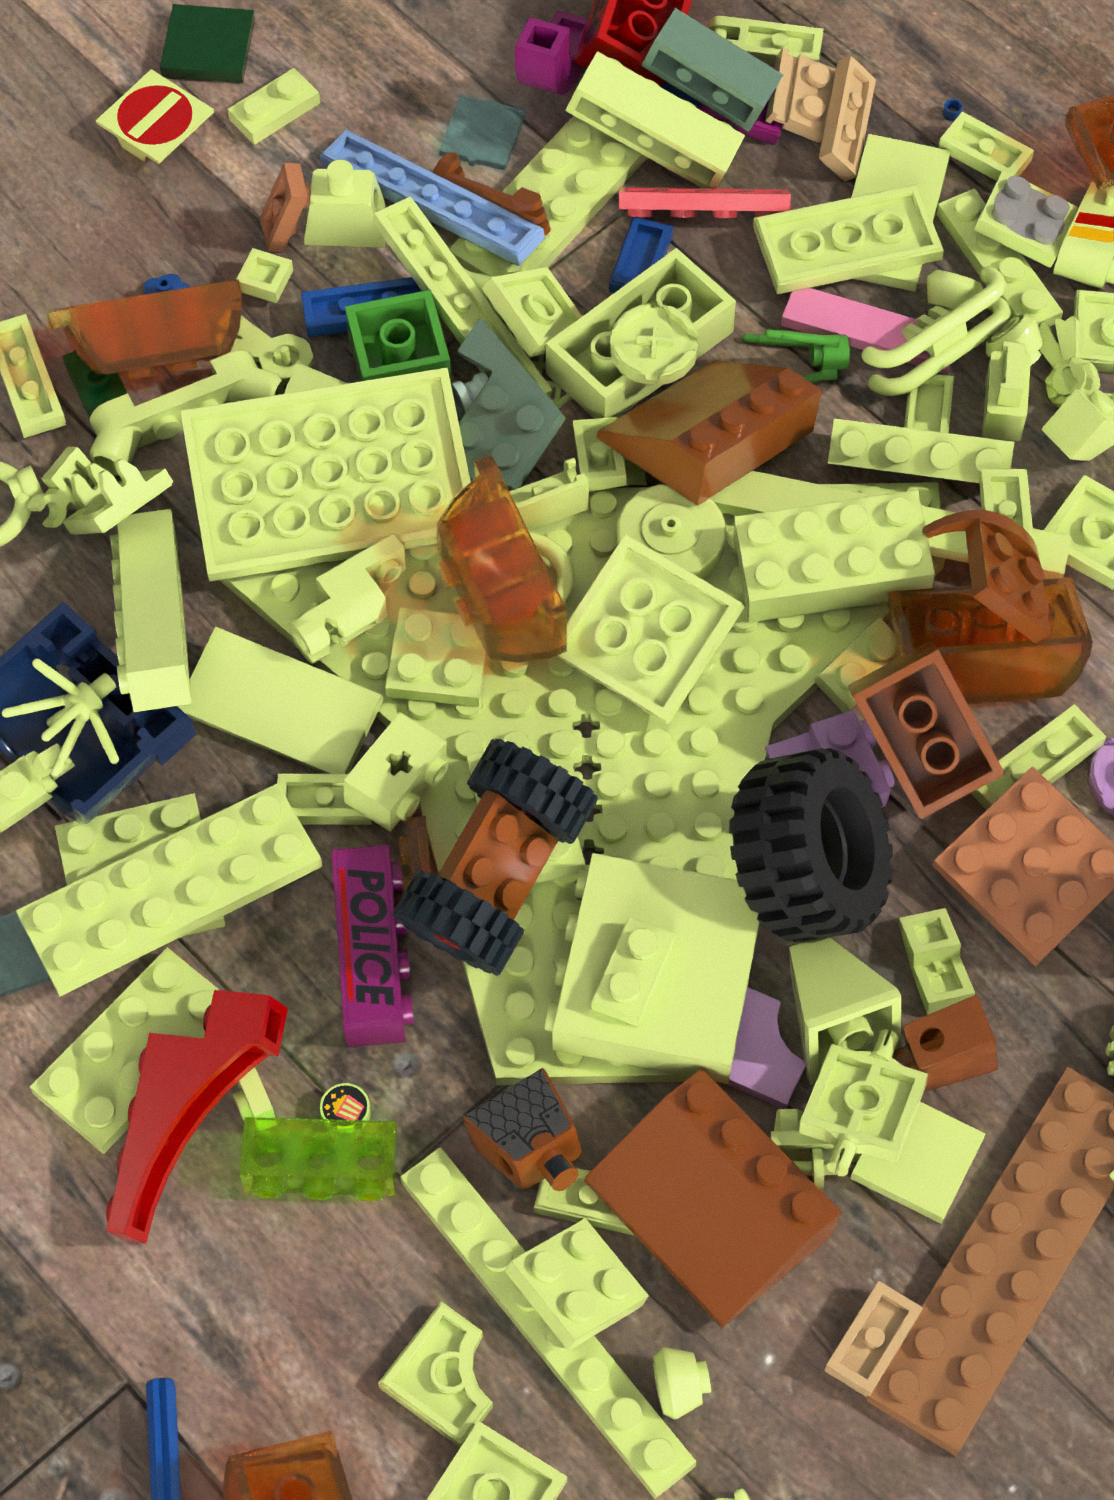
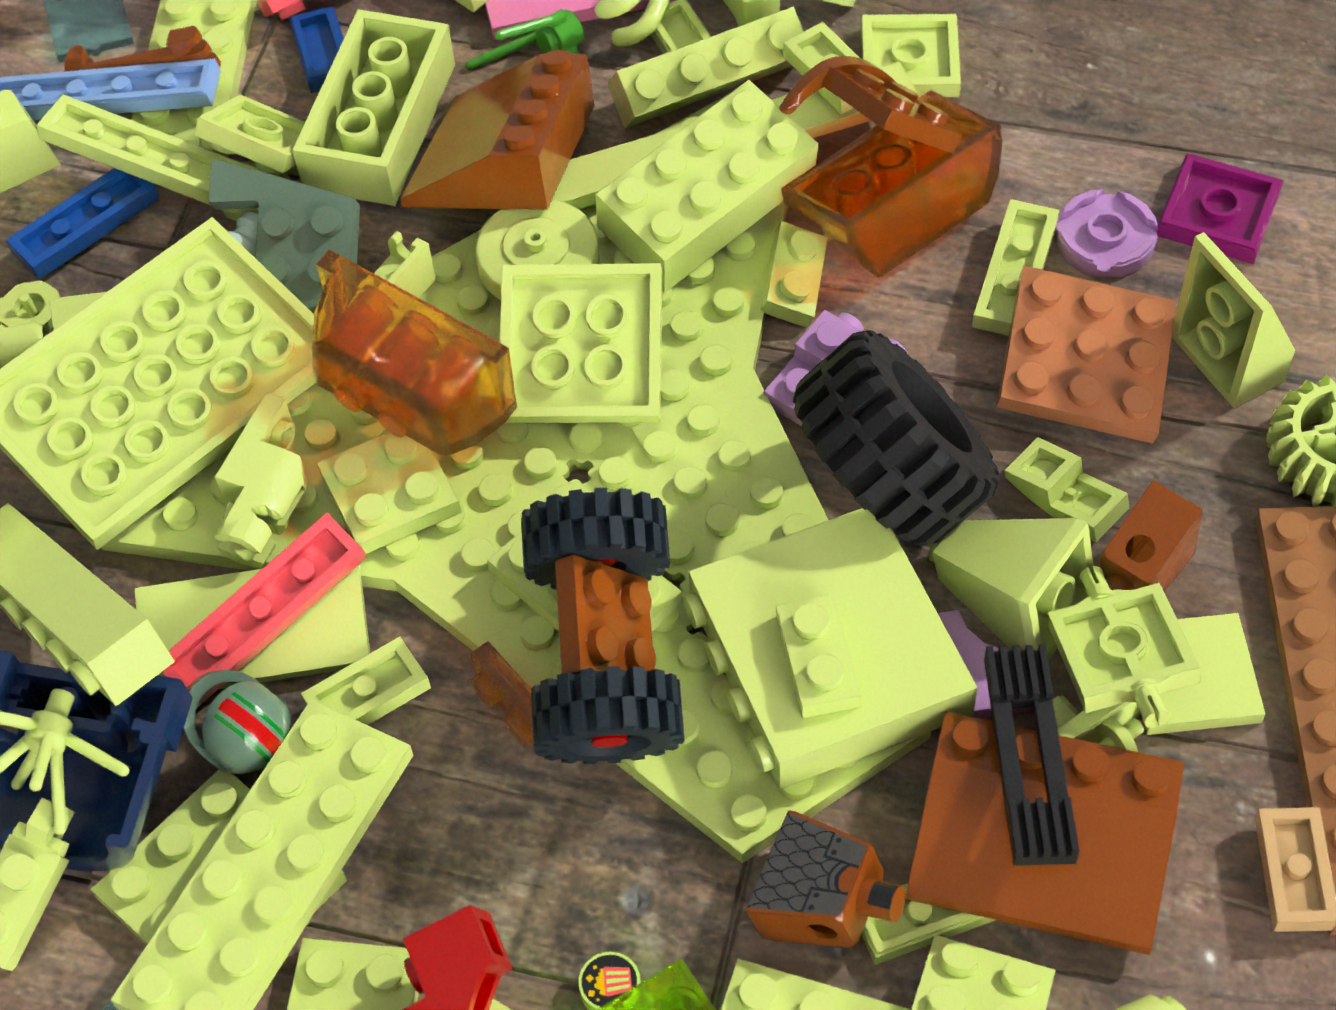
camera: 30 degrees left, 5 degrees down
magenta brick [332,845,414,1047] -> none
yellowish green brick [343,712,448,832] -> none
bright green brick [345,290,452,383] -> none
yellowish green slope [573,417,647,492] -> none
yellowish green tile [610,304,699,386] -> none
dark orange brick [848,640,1005,819] -> none
none -> coral plate [162,513,367,708]
none -> sand green helmet [183,670,291,775]
none -> black container [984,645,1080,866]

